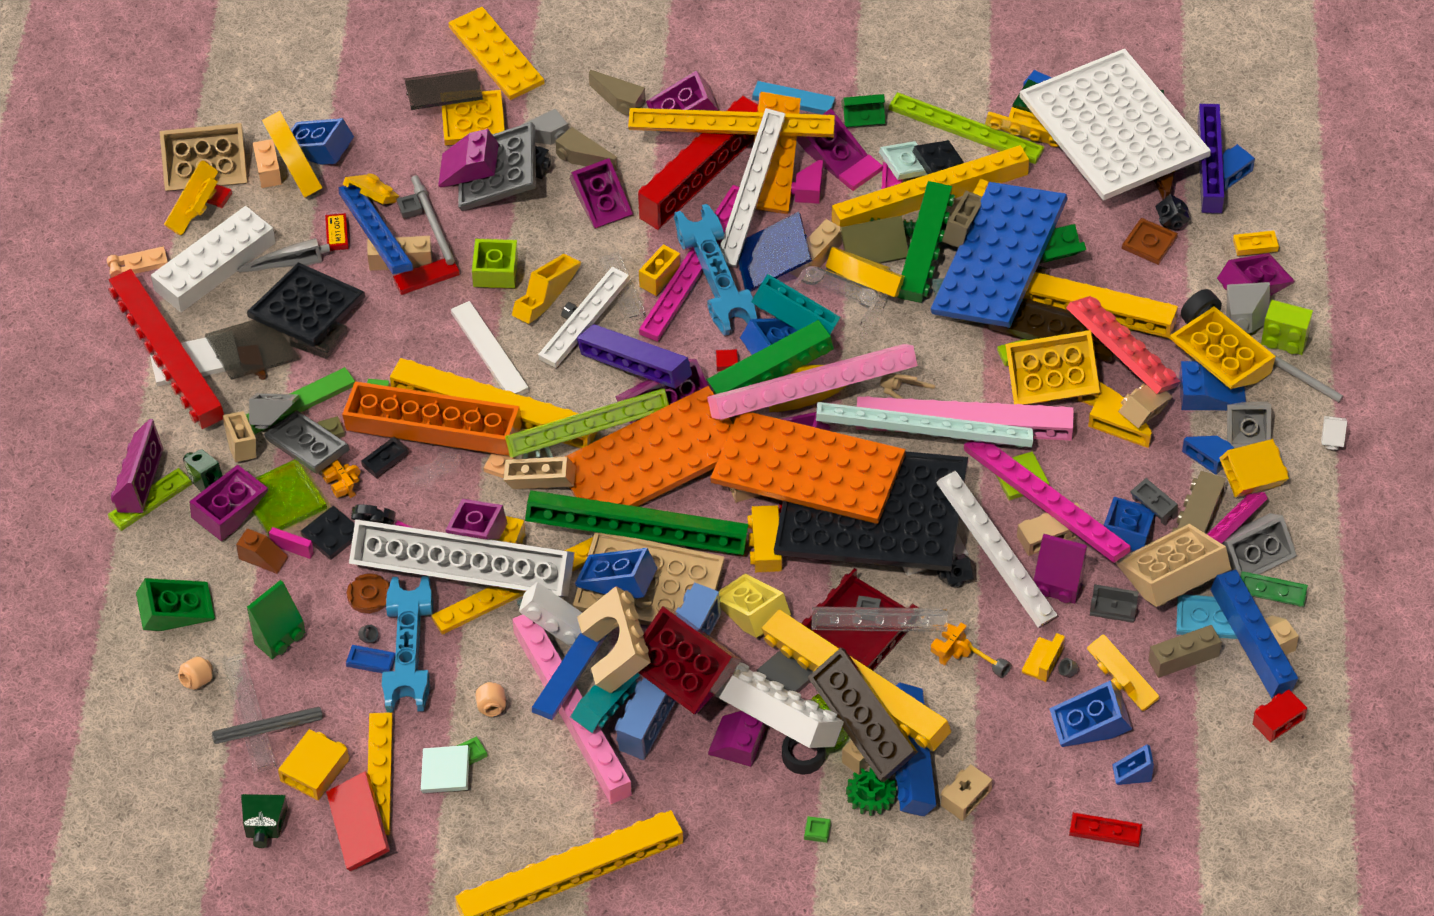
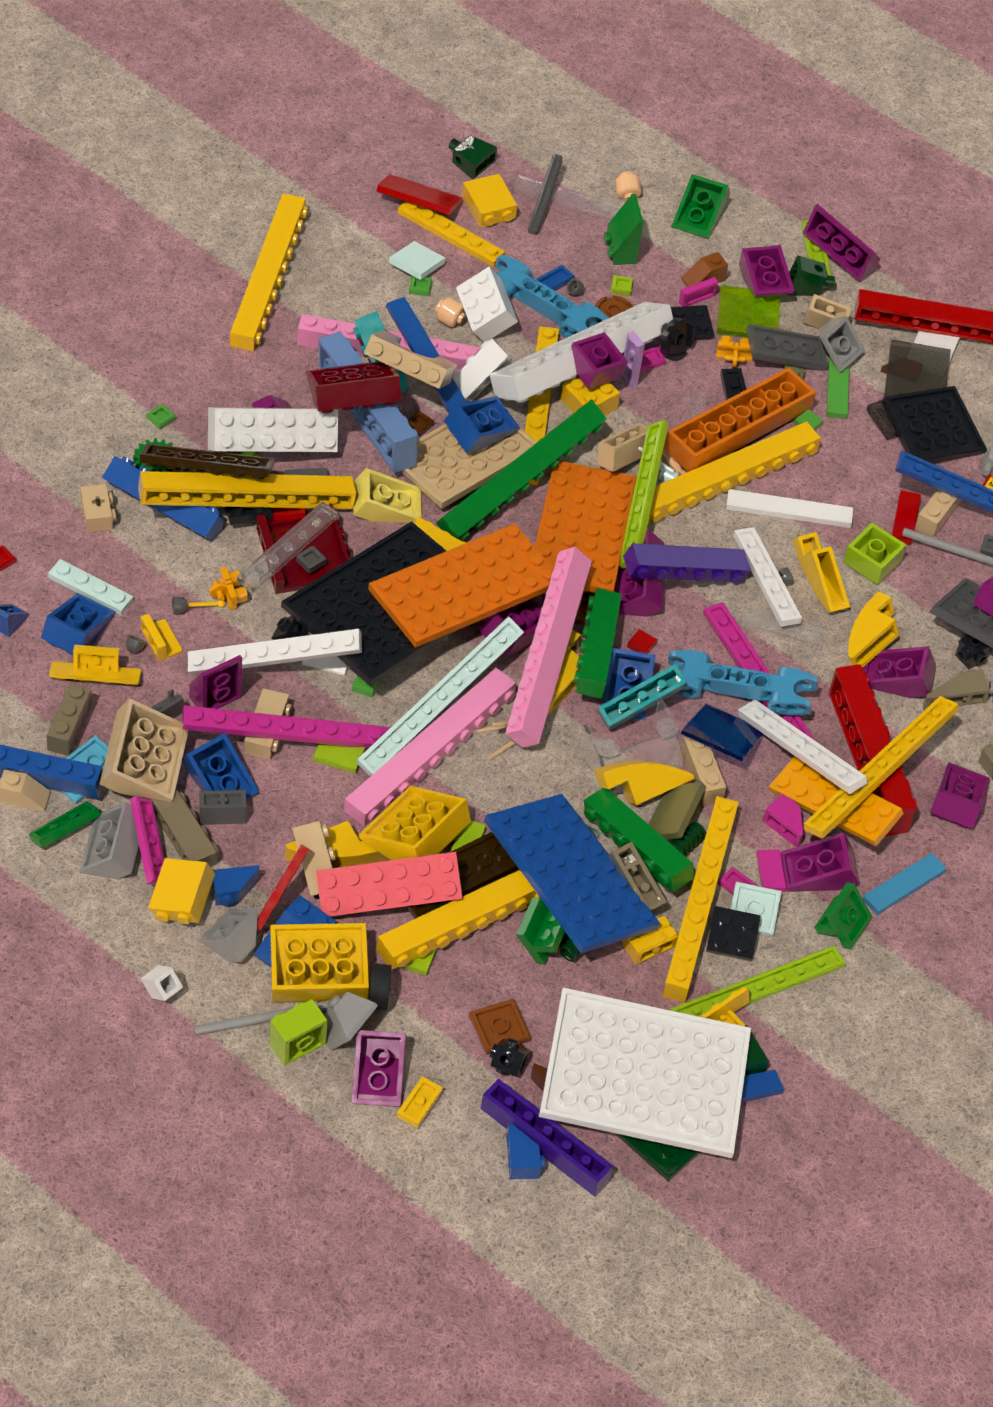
camera: 120 degrees right, 0 degrees up
yellow brick [639,244,681,296] -> none
none -> light aqua plate [48,559,133,615]
none -> red tile [257,845,310,931]
none -> white brick [456,267,518,342]
none -> lime tile [611,275,633,296]
none -> lavender tile [621,331,645,388]
none -> yellow slope [848,591,899,668]

